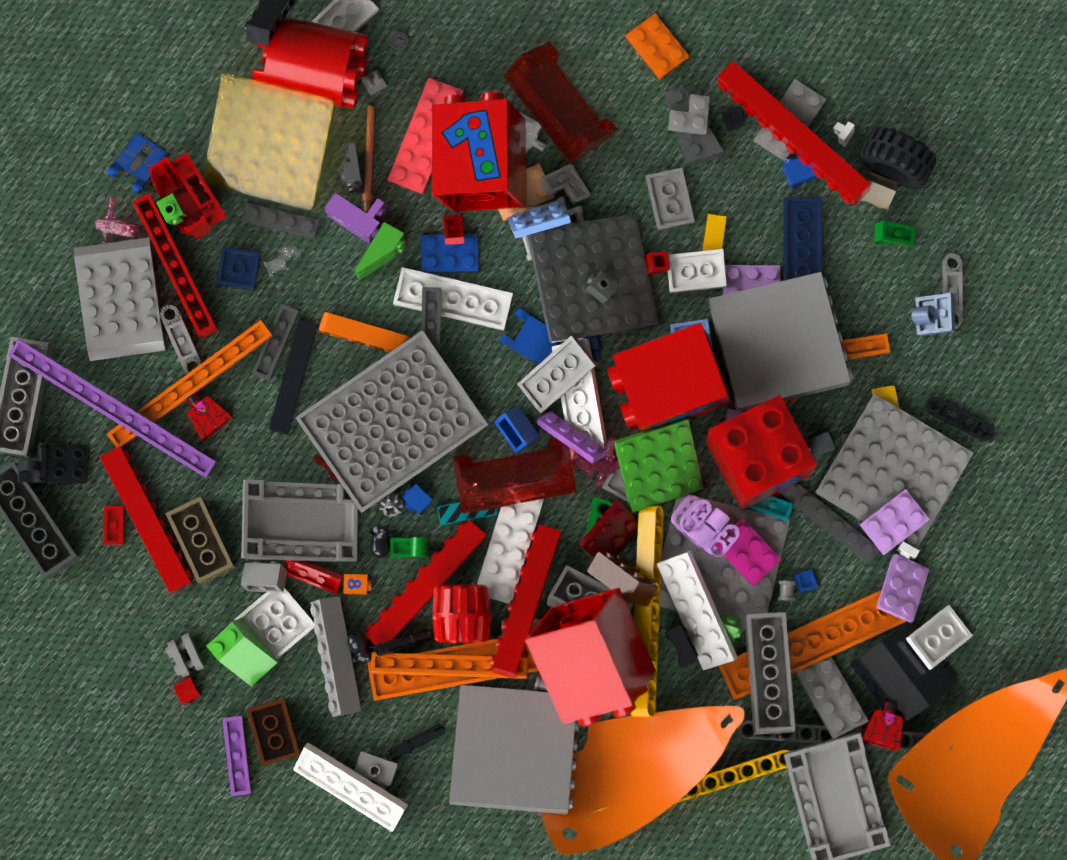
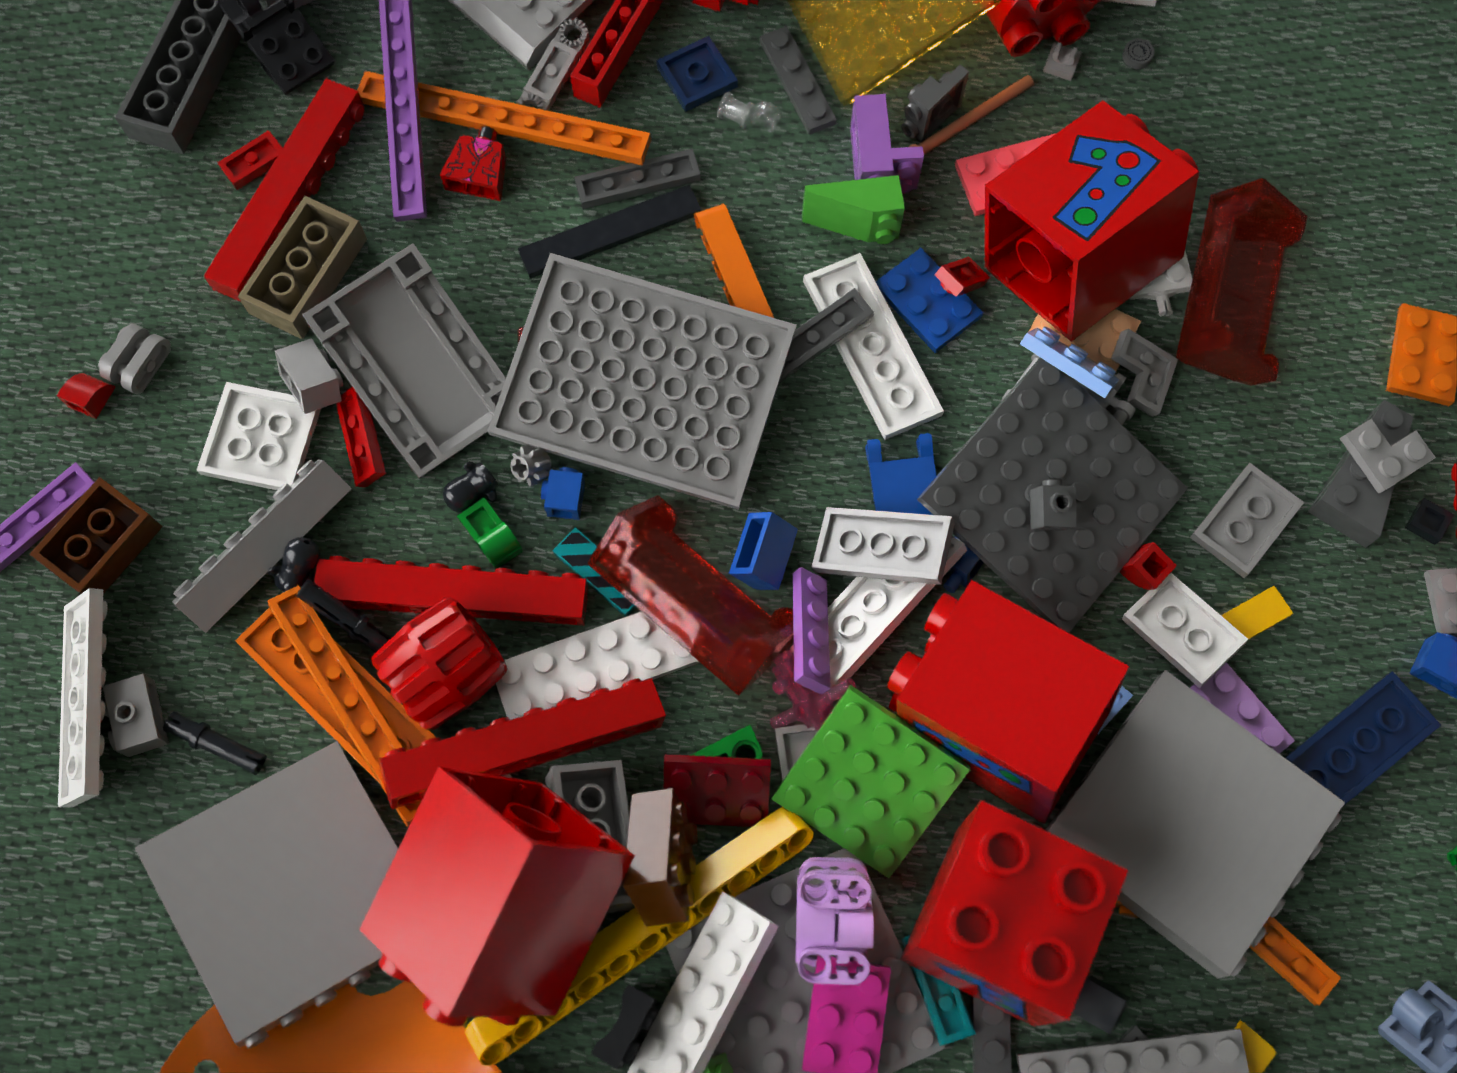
camera: 50 degrees right, 10 degrees down
slope [206,617,279,687] -> none
orange brick [344,574,372,595] -> none

